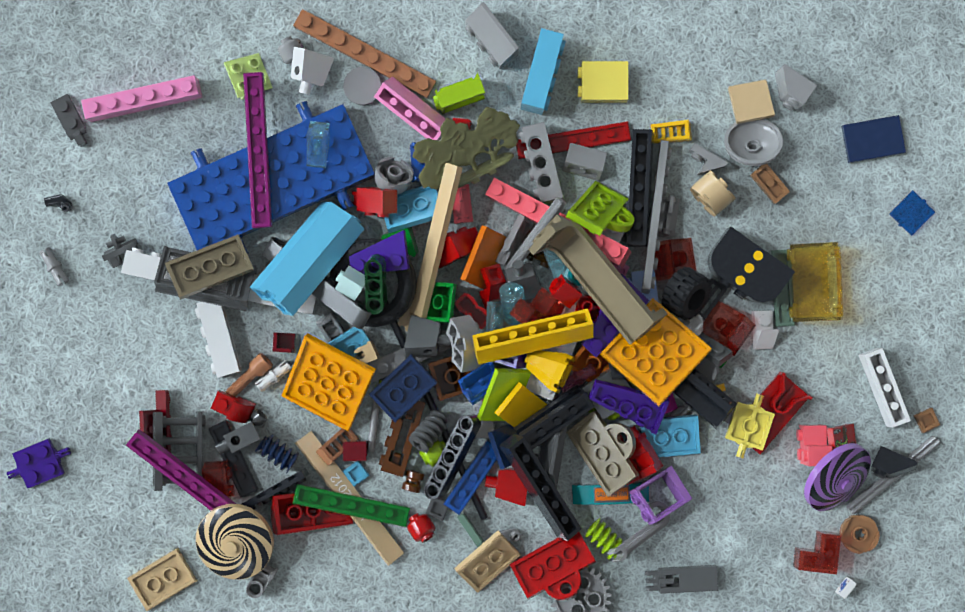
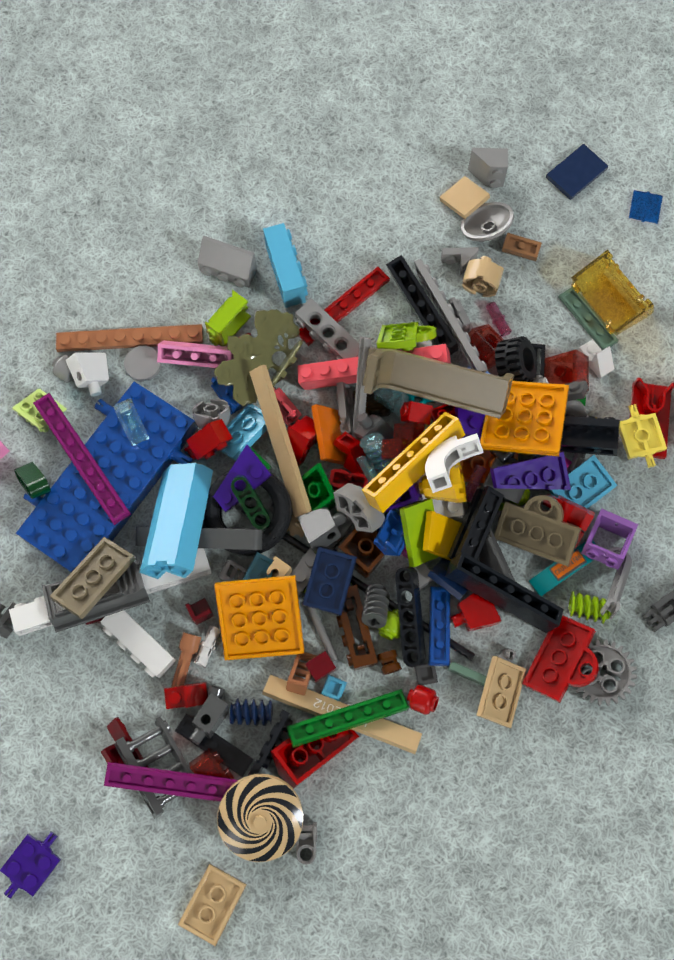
camera: 25 degrees left, 15 degrees down
light aqua brick [335,266,365,301] -> none
light grey panel [562,143,607,181] -> none
light yellow brick [577,61,628,103] -> none
yellow slope [651,120,692,144] -> none
black brick [708,227,795,303] -> none
none -> dark green beam [14,462,51,499]
none -> white arch [425,433,484,493]
none -> clear pink axle [486,302,512,337]

